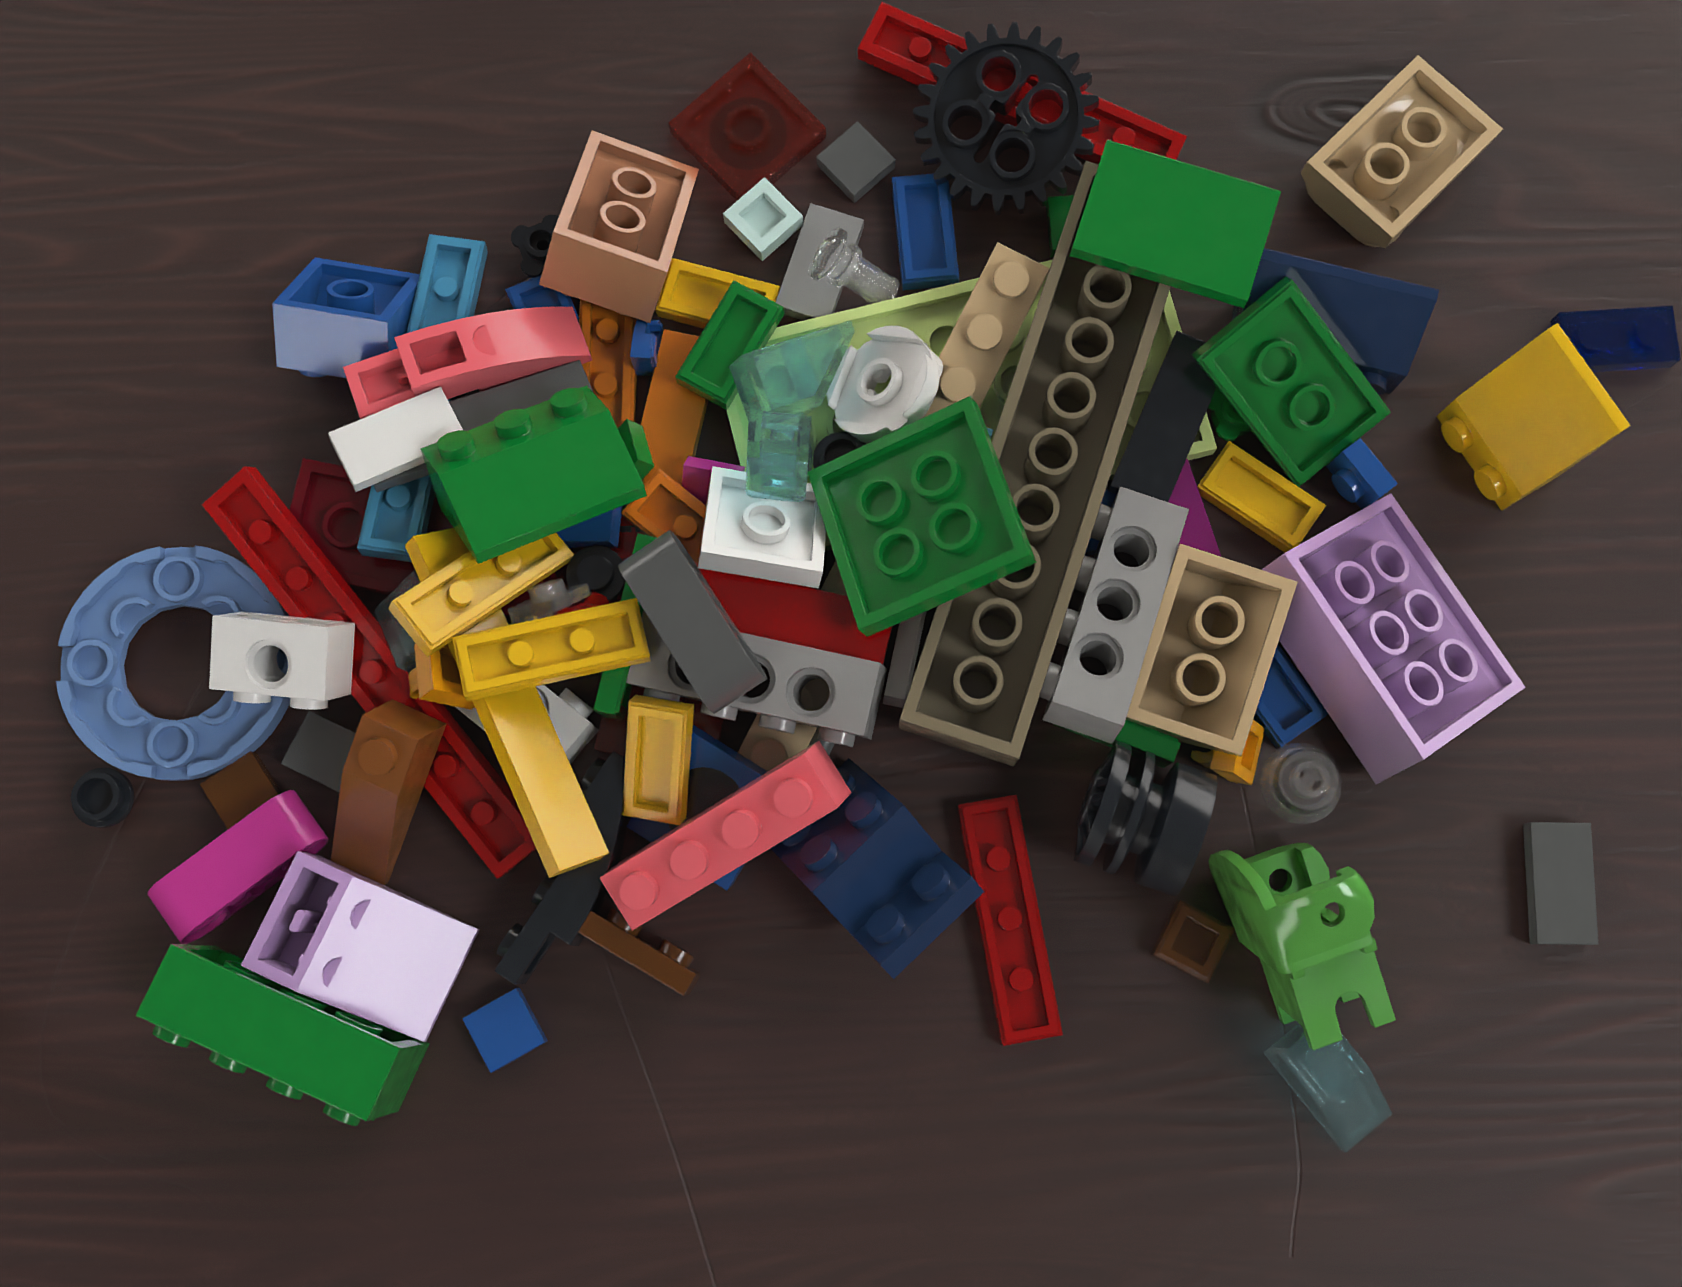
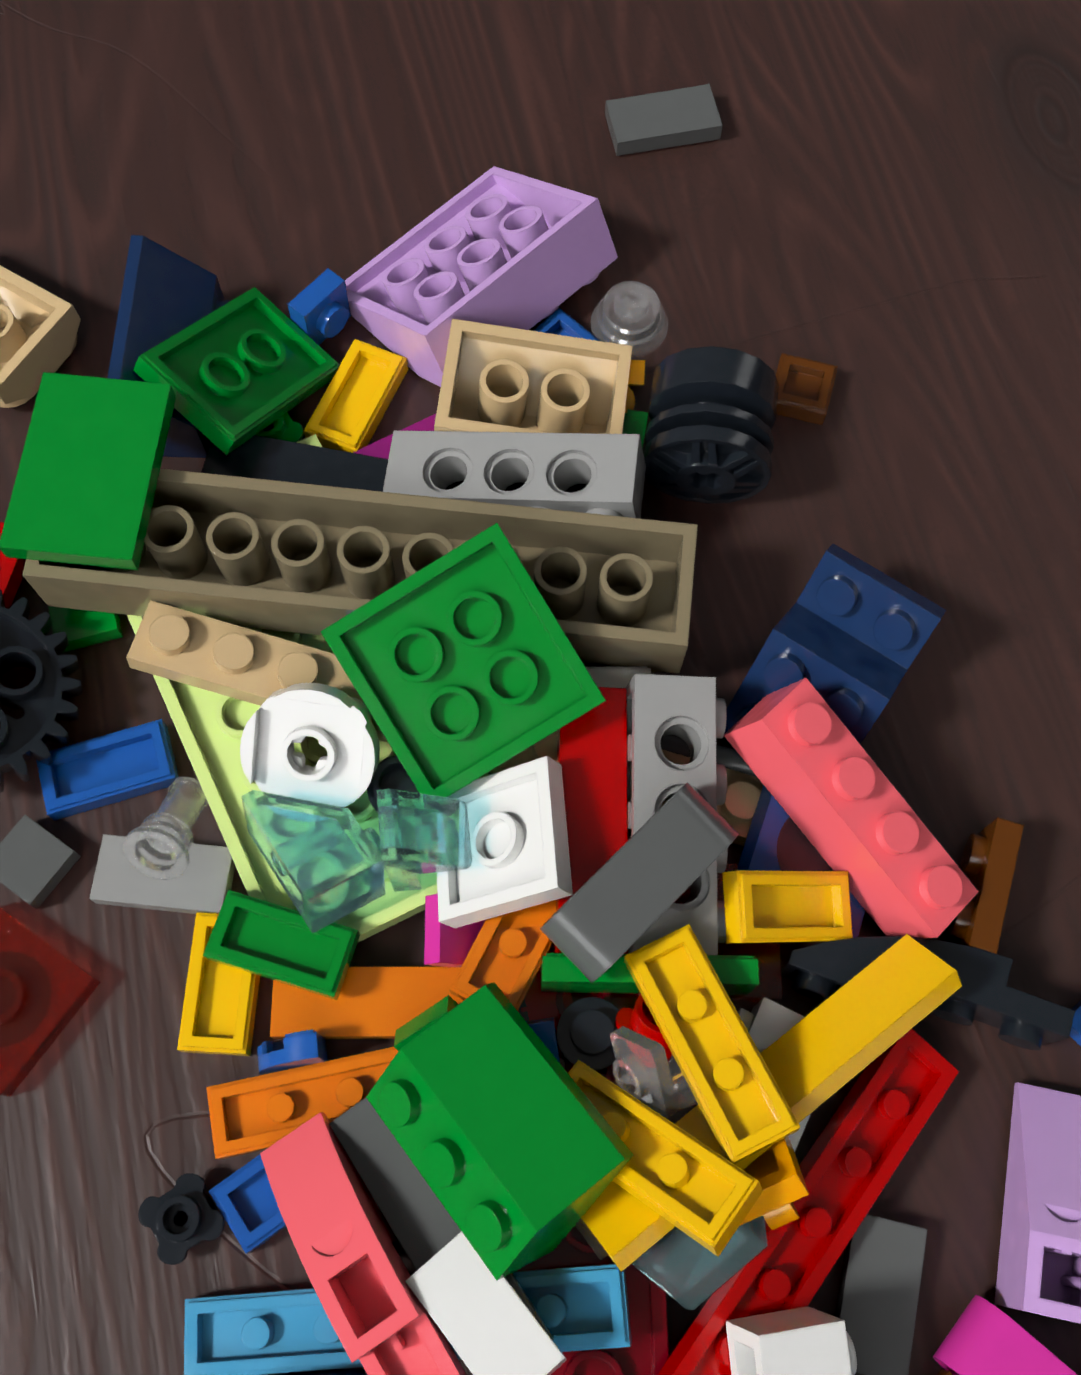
camera: 105 degrees left, 10 degrees down
dark orange slope [331,699,446,885] -> none
nougat slope [539,130,699,323] -> none
light aqua plate [723,177,803,261] -> none
red tile [957,795,1063,1046] -> none
bright green piece [1208,843,1396,1050] -> none
clear light blue slope [1264,1024,1392,1153] -> none
yellow slope [1436,323,1631,511] -> none
clear blue plate [1550,306,1681,372] -> none

